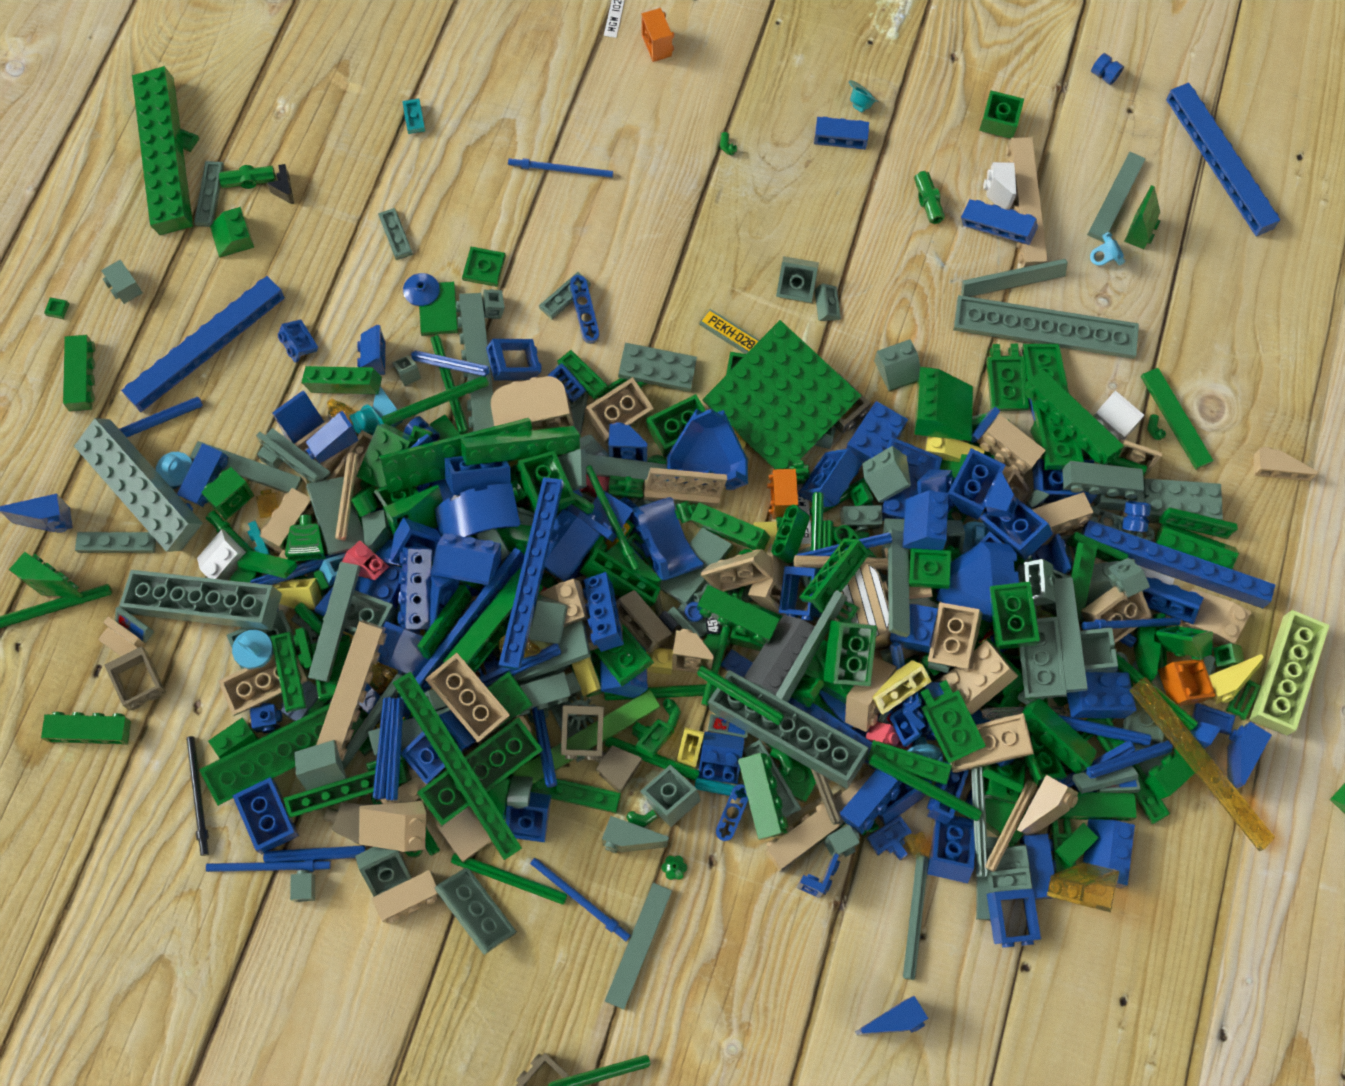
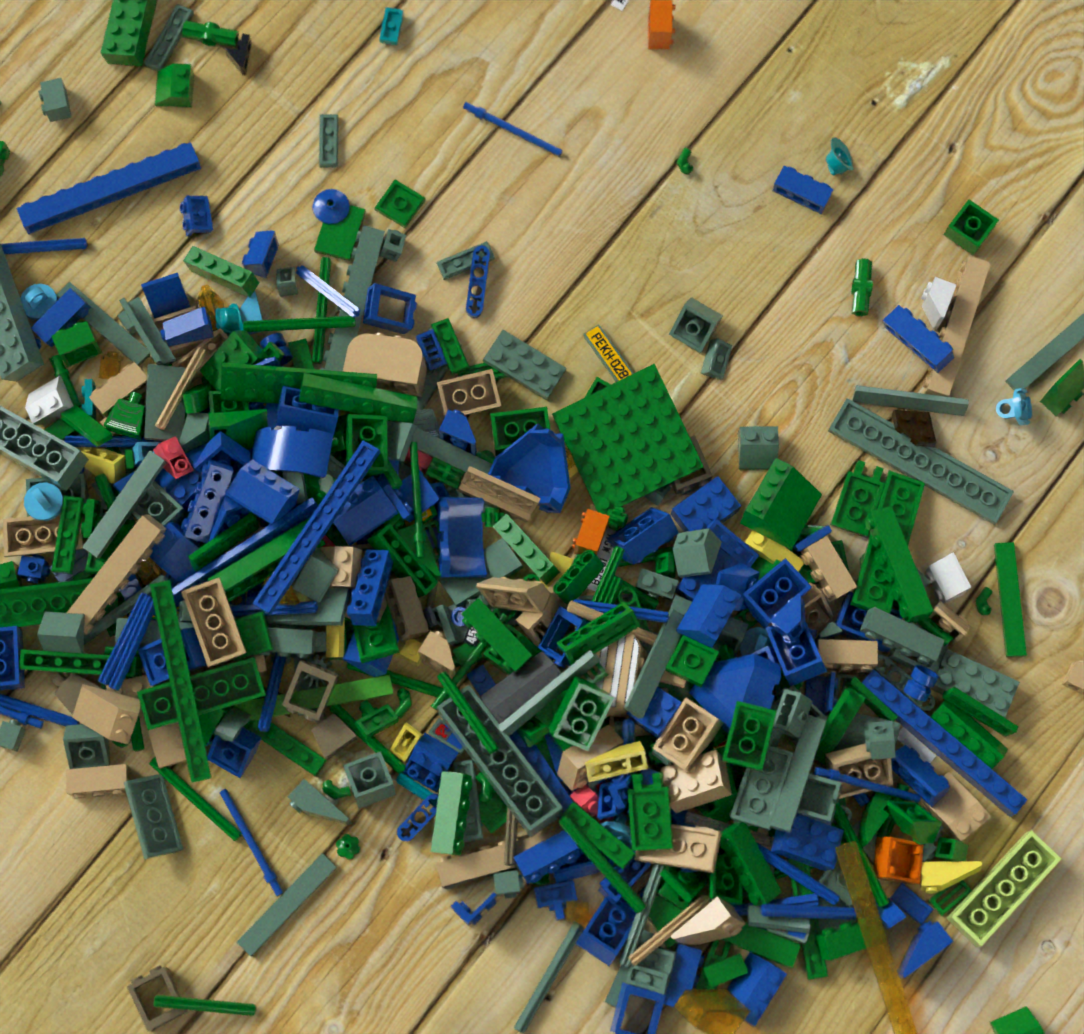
camera: 20 degrees right, 5 degrees up
none -> dark brown plate [892,410,937,447]

